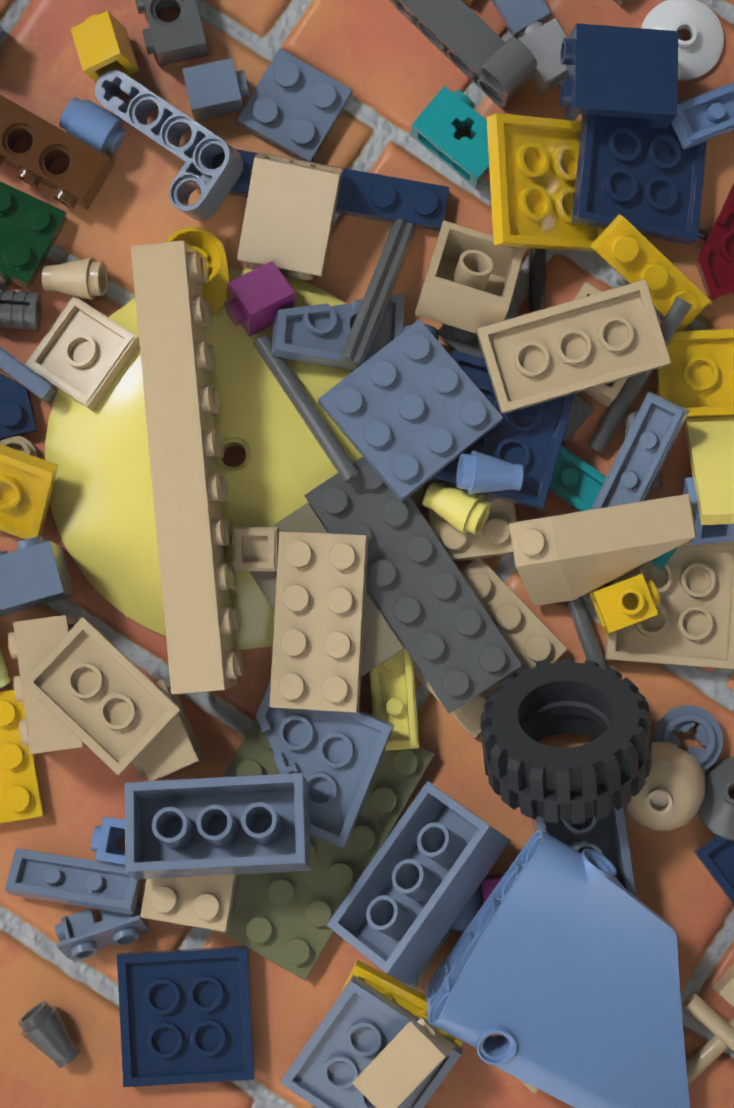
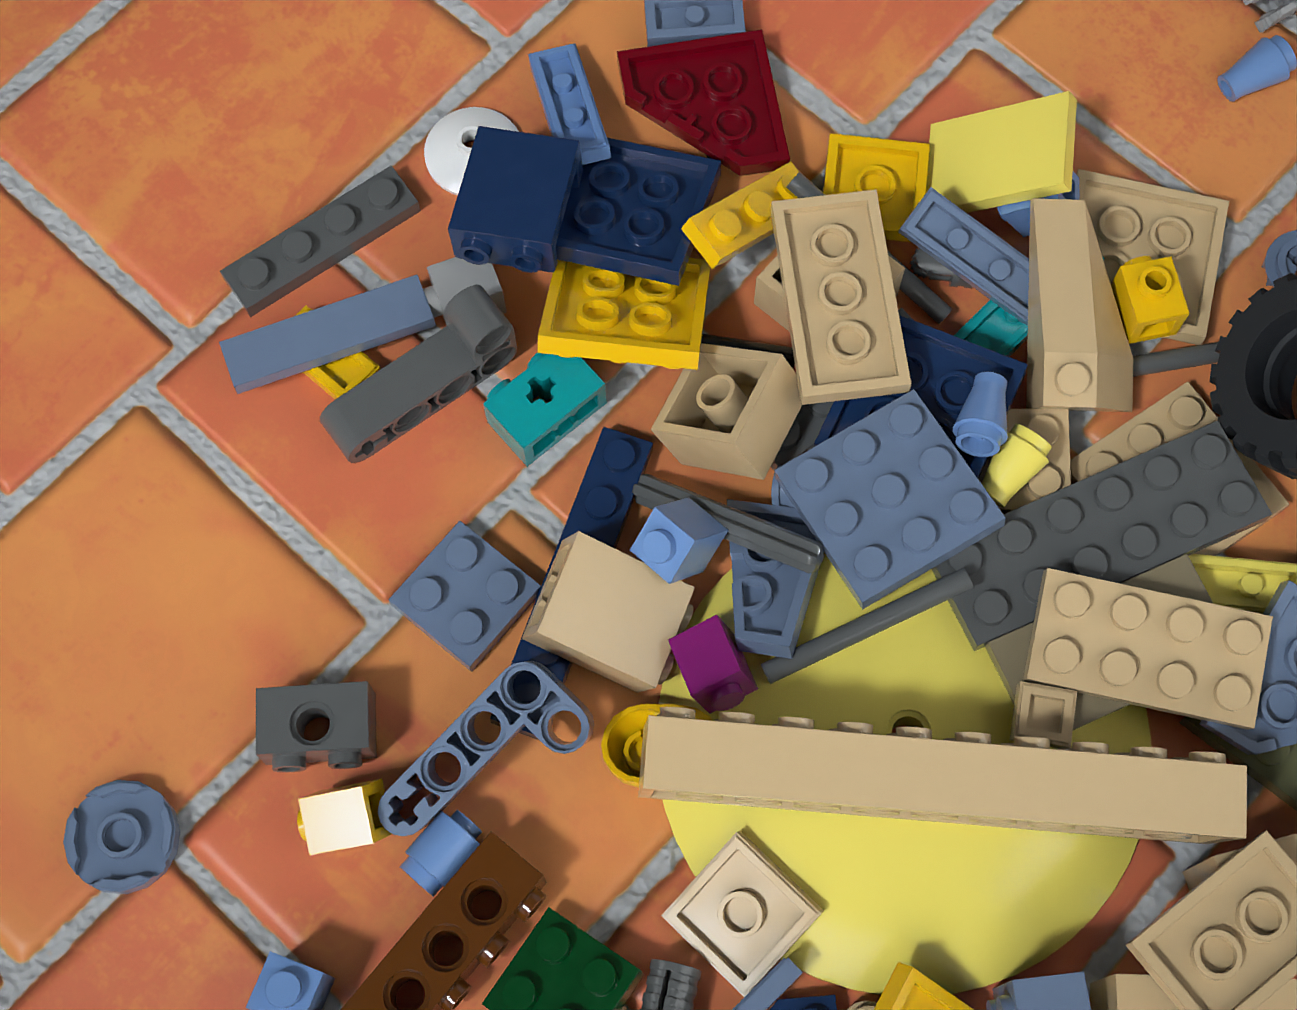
camera: 80 degrees left, 15 degrees down
tan cone [42,257,108,300] -> none
sand blue brick [183,58,249,121] -> none
none -> medium blue brick [630,497,728,584]

